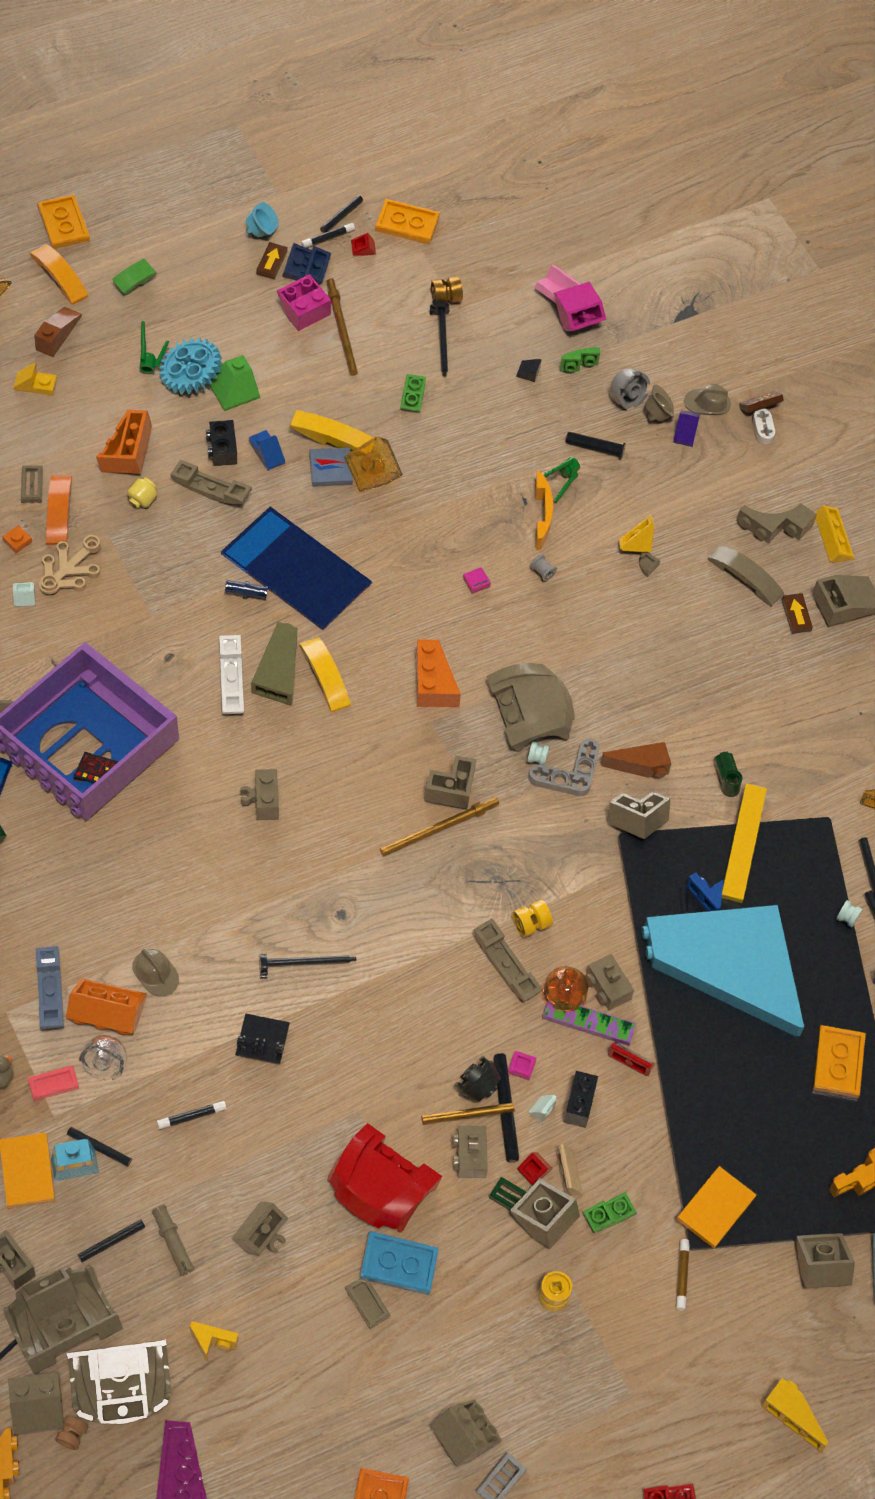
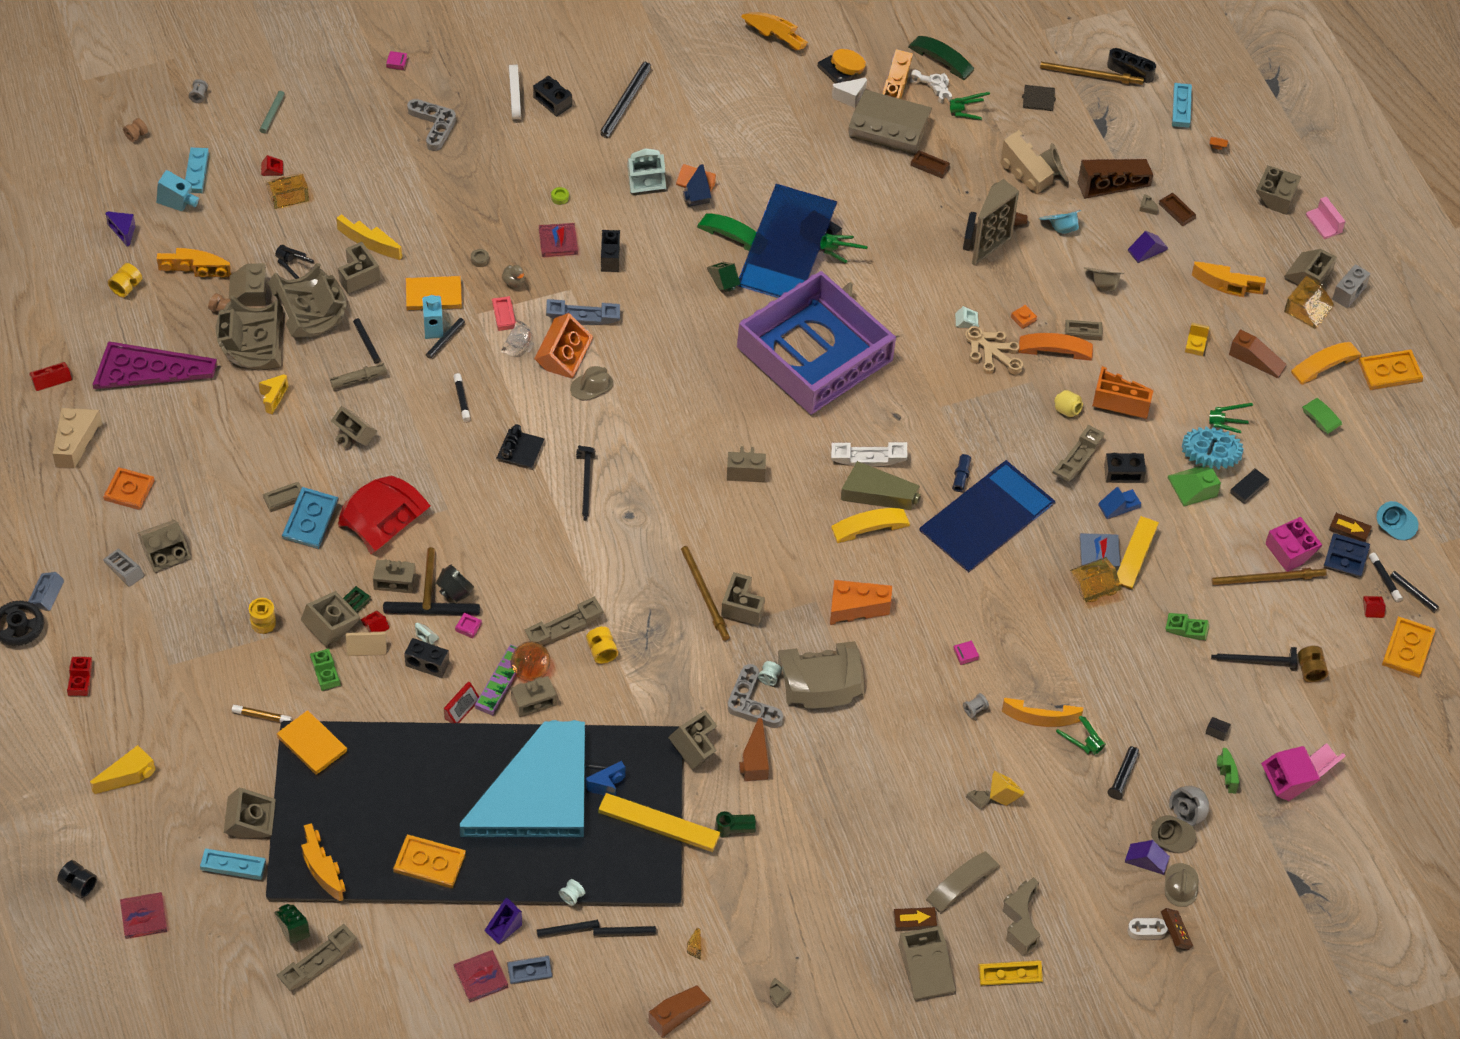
camera: 100 degrees right, 5 degrees down
piece [74,752,119,783] -> none
none -> black tile [1230,468,1269,504]

